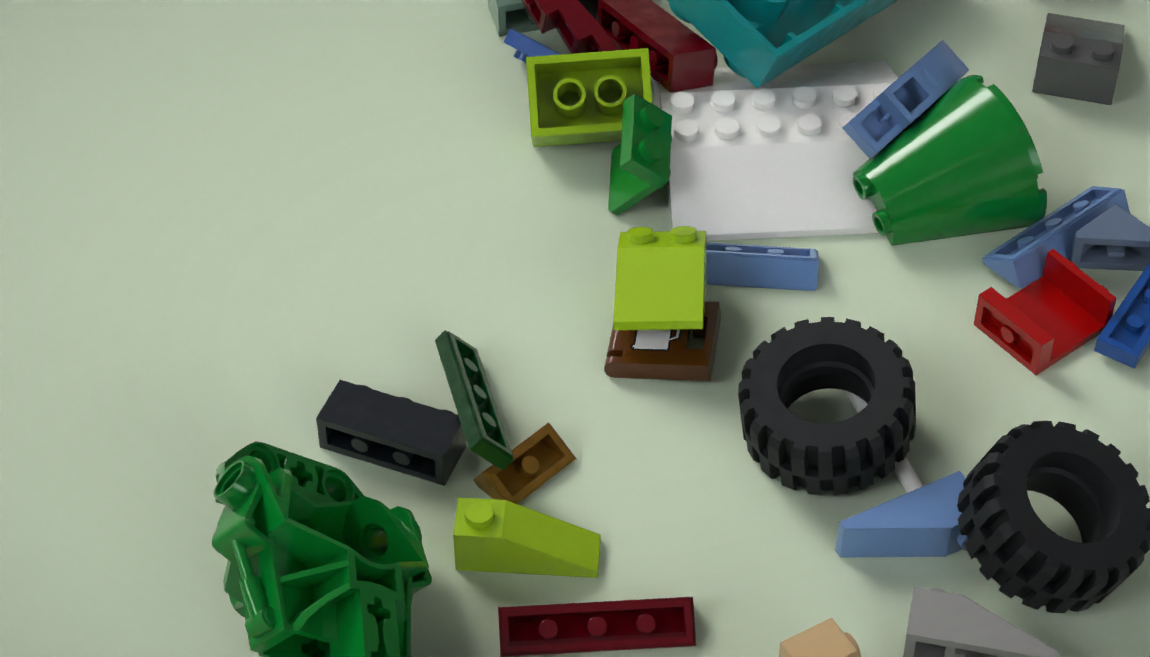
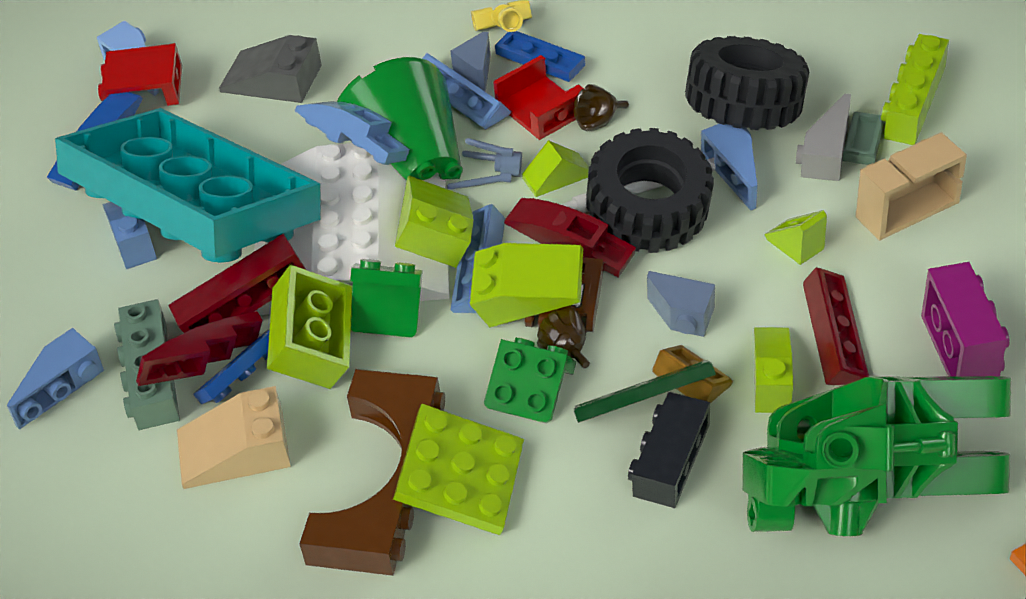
camera: 85 degrees left, 0 degrees up
none -> tan slope [177,386,291,489]
none -> reddish brown arch [299,369,445,576]
none -> lime plate [393,404,524,535]
none -> lime slope [395,176,474,268]
none -> sand blue plant [447,138,522,190]
none -> green bracket [484,337,576,423]
none -> dark red slope [504,198,636,278]
none -> lime slope [522,140,589,197]
none -> dark brown piece [537,307,590,368]
none -> dark brown piece [574,84,629,131]
none -> sand blue slope [647,271,715,337]
none -> lime slope [764,210,827,265]

